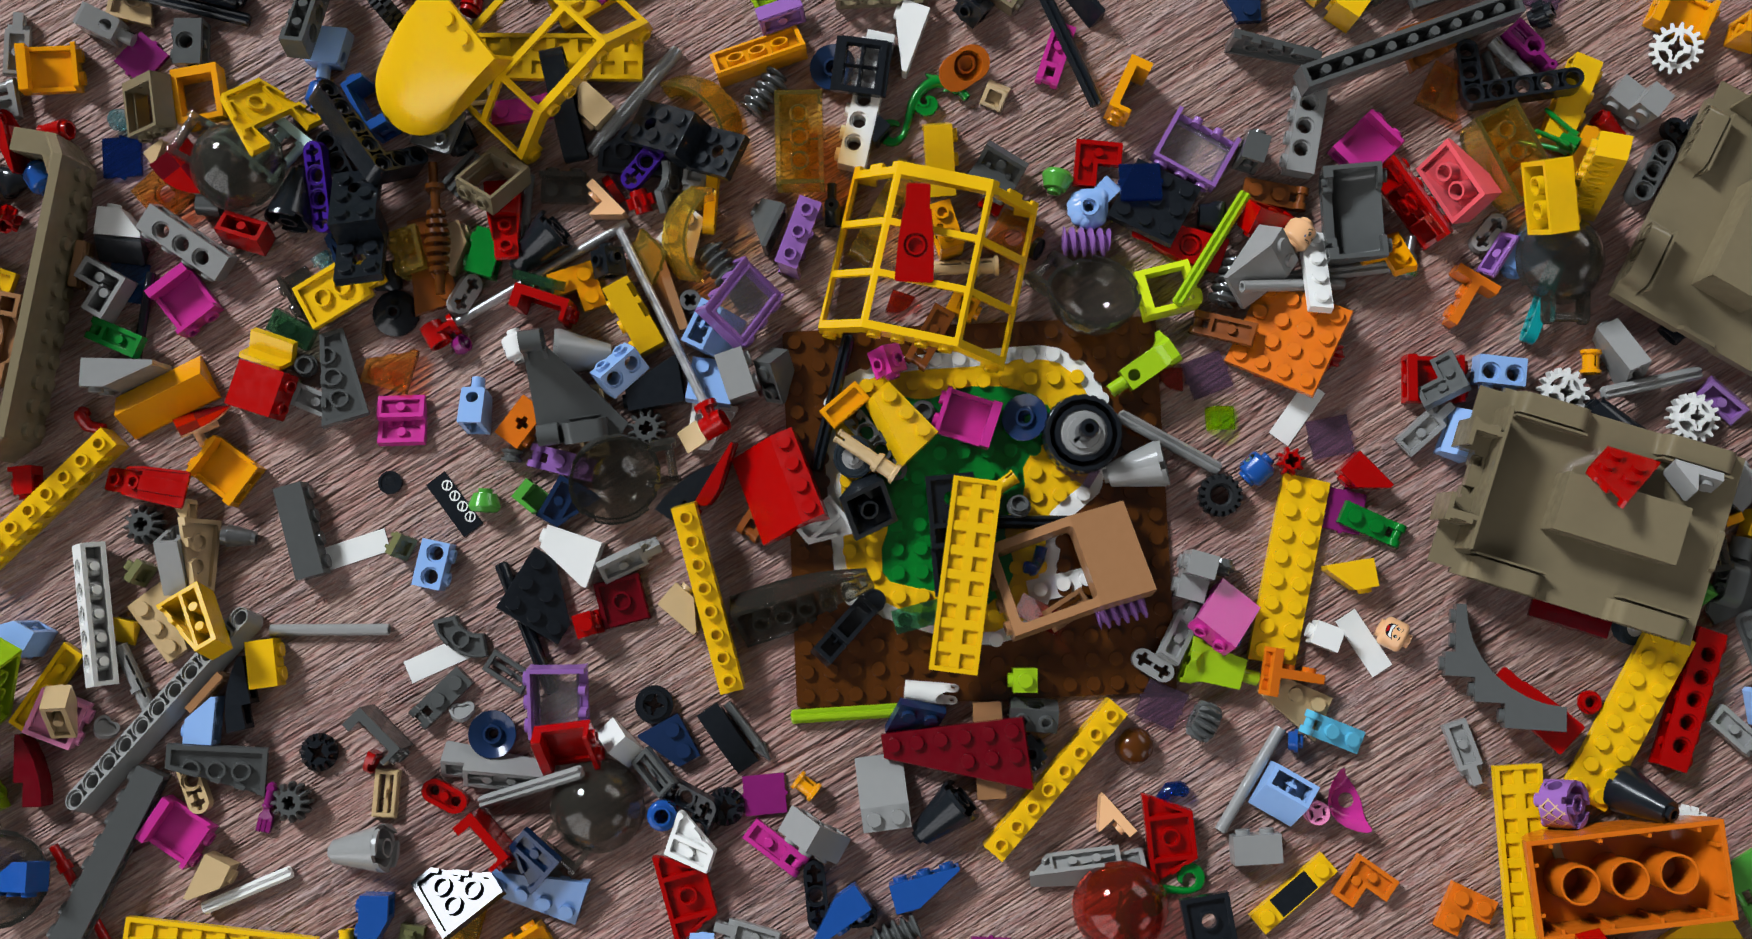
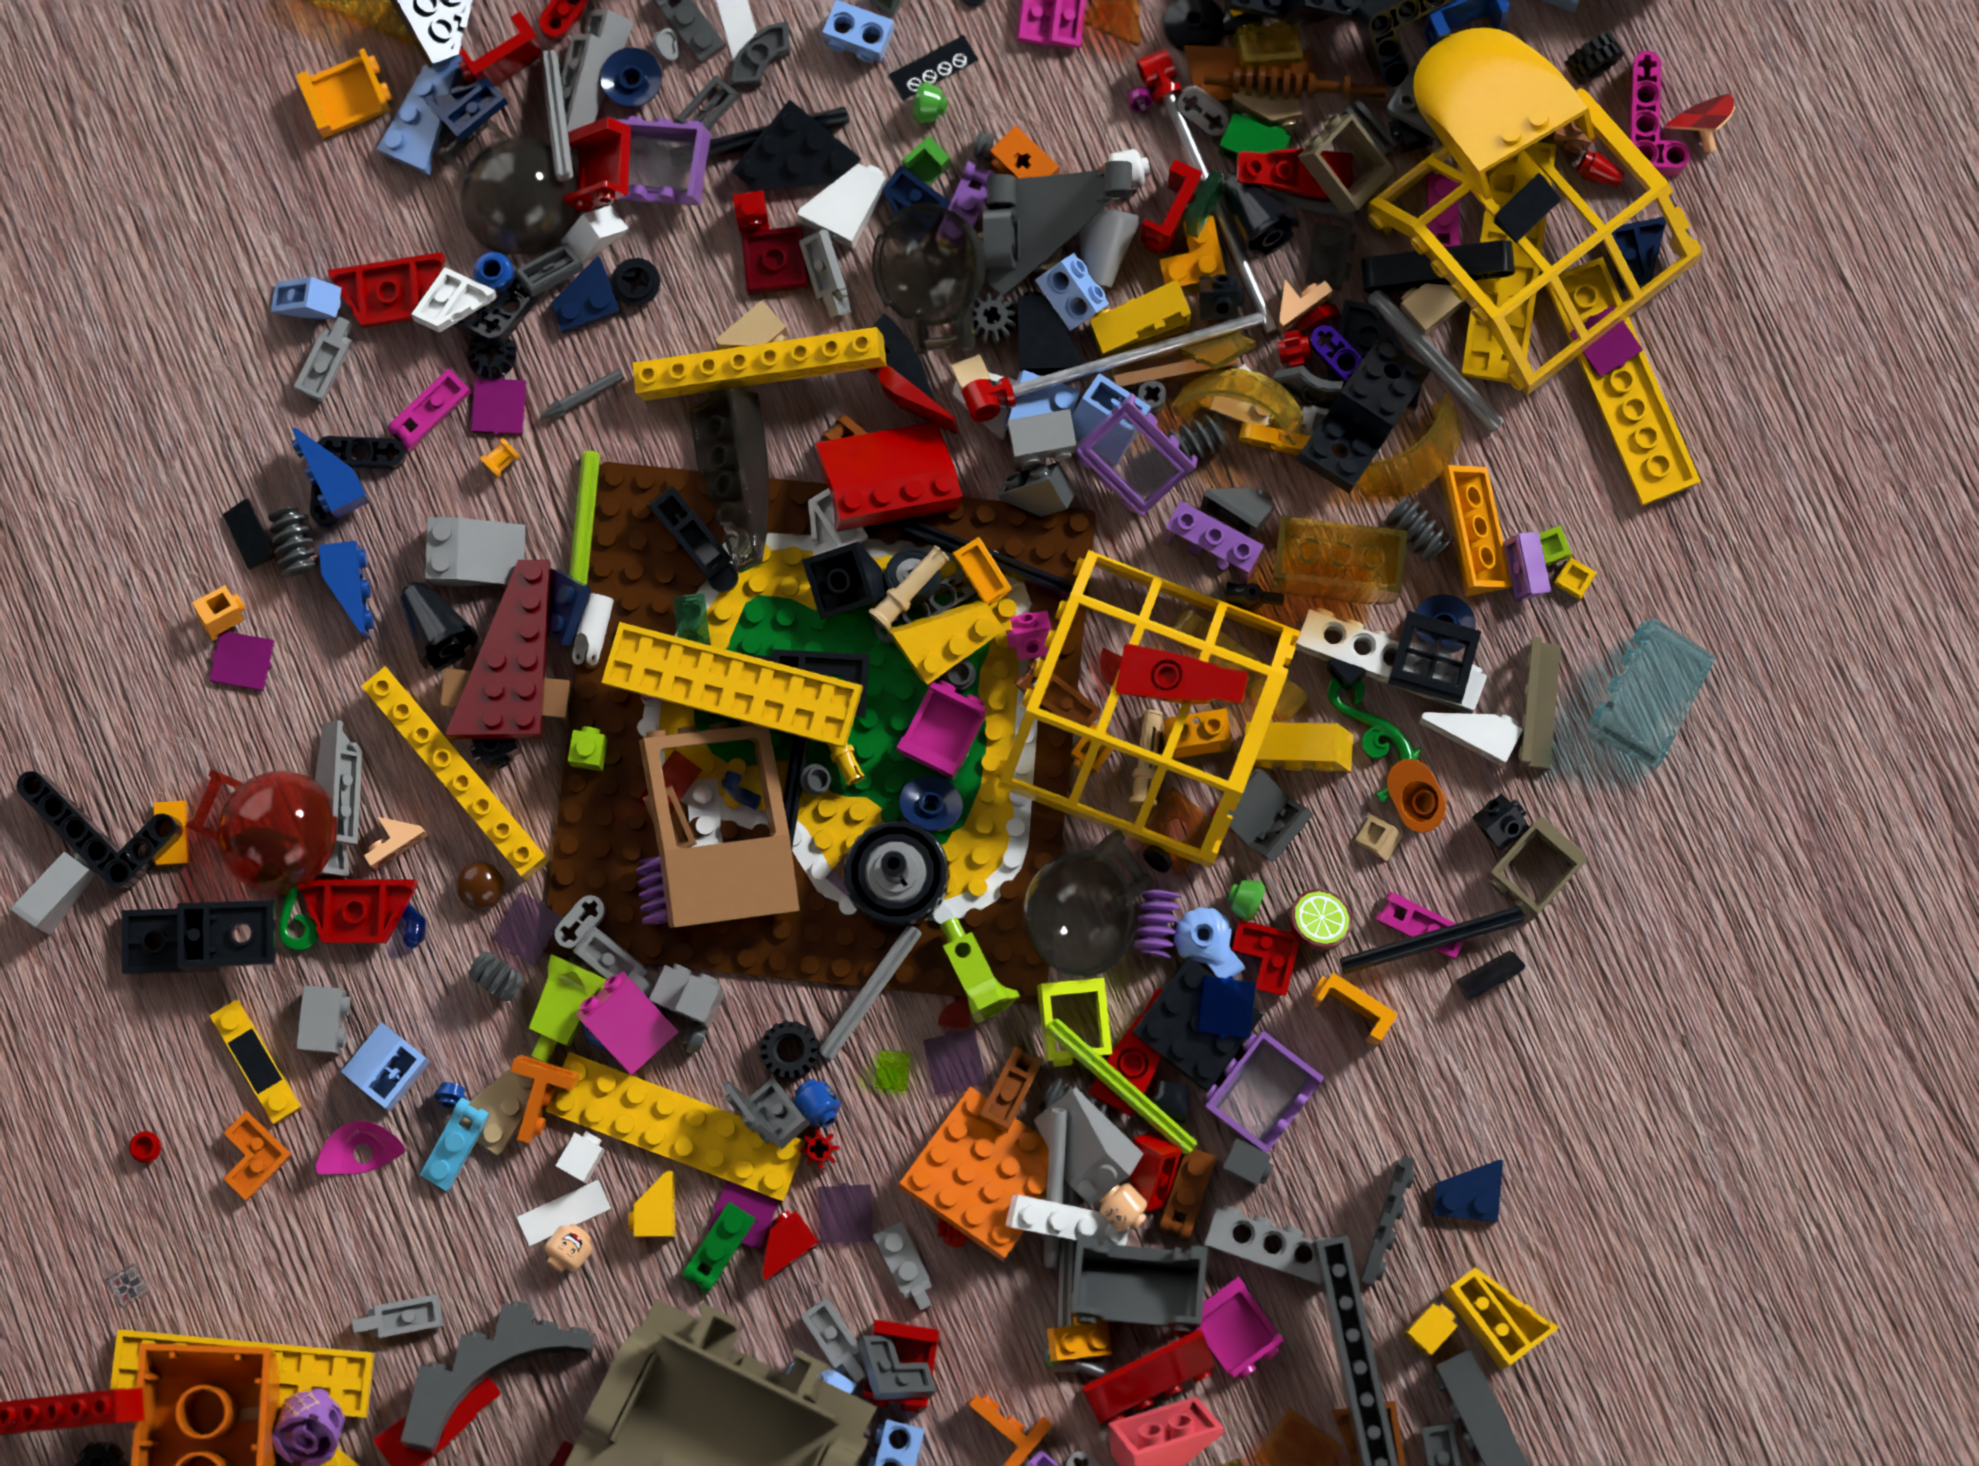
camera: 100 degrees right, 5 degrees down
light blue torso [457,376,493,435] -> none
black slope [697,701,759,774] -> none
light grey brick [778,805,851,864] -> none
dark grey brick [1008,696,1059,734] -> none
light grey cone [1102,439,1171,487] -> none
light grey piece [1215,725,1286,834] -> none
white sticker [1269,389,1325,446] -> none
bright pink wheel [1303,799,1330,825] -> none
orange plate [1432,880,1499,936] -> none
none -> dark grey bracket [723,1077,810,1149]
none -> light grey hinge [873,1221,932,1311]
none -> tile [1288,889,1352,951]
none -> black slope [1494,173,1561,243]

